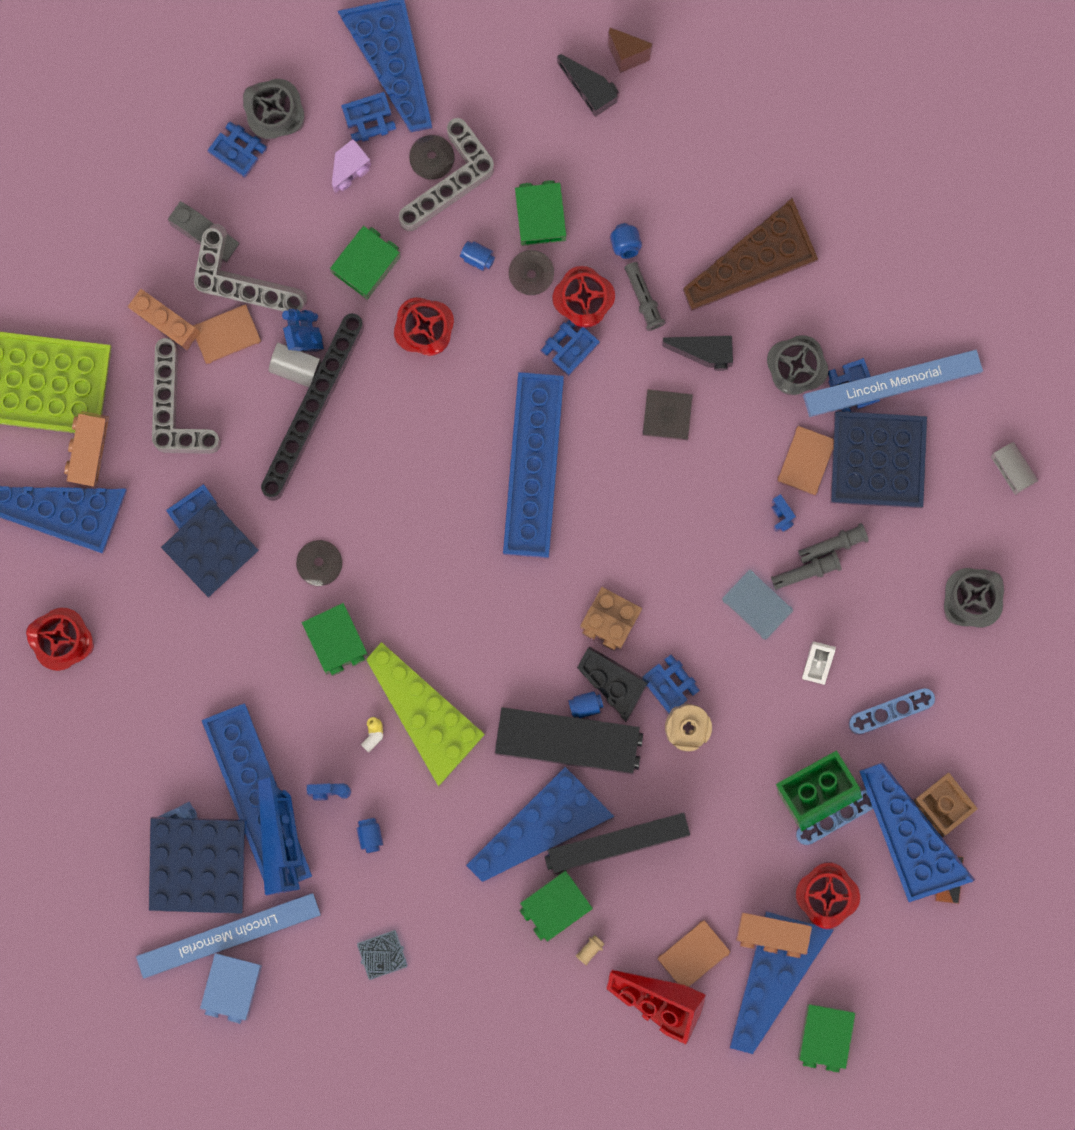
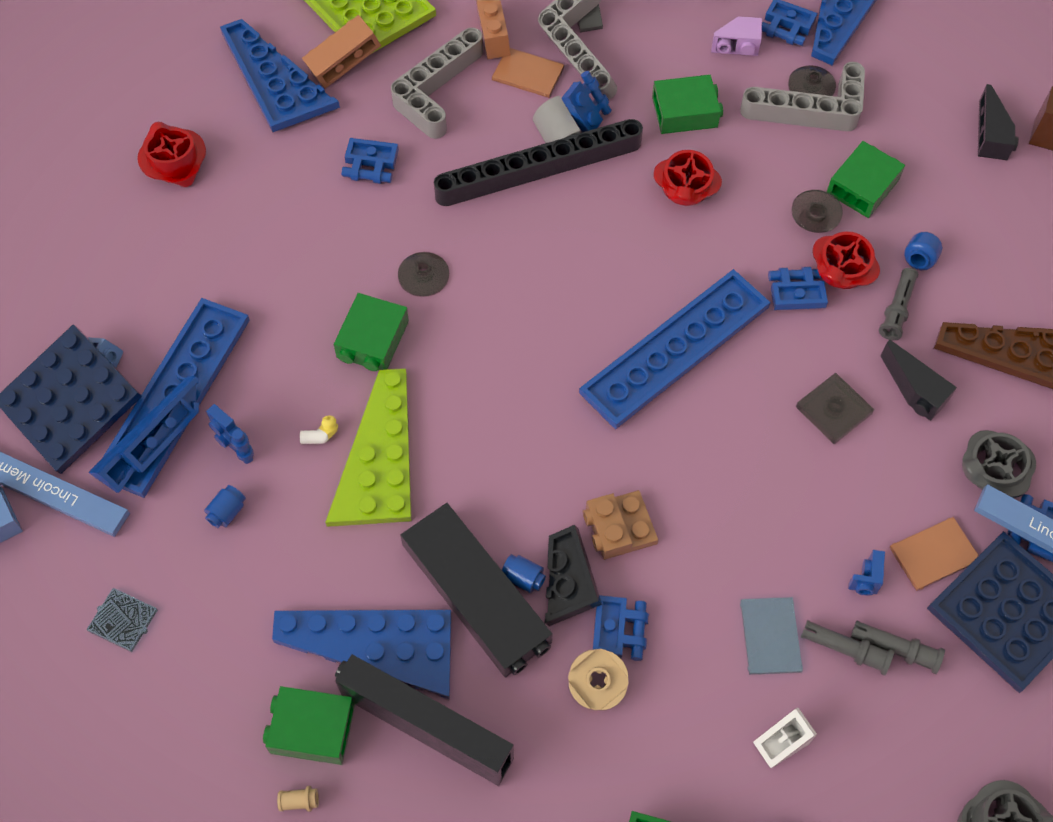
camera: 45 degrees right, 20 degrees down
dark blue plate [161,500,259,598] -> none
blue brick [460,241,495,271] -> none

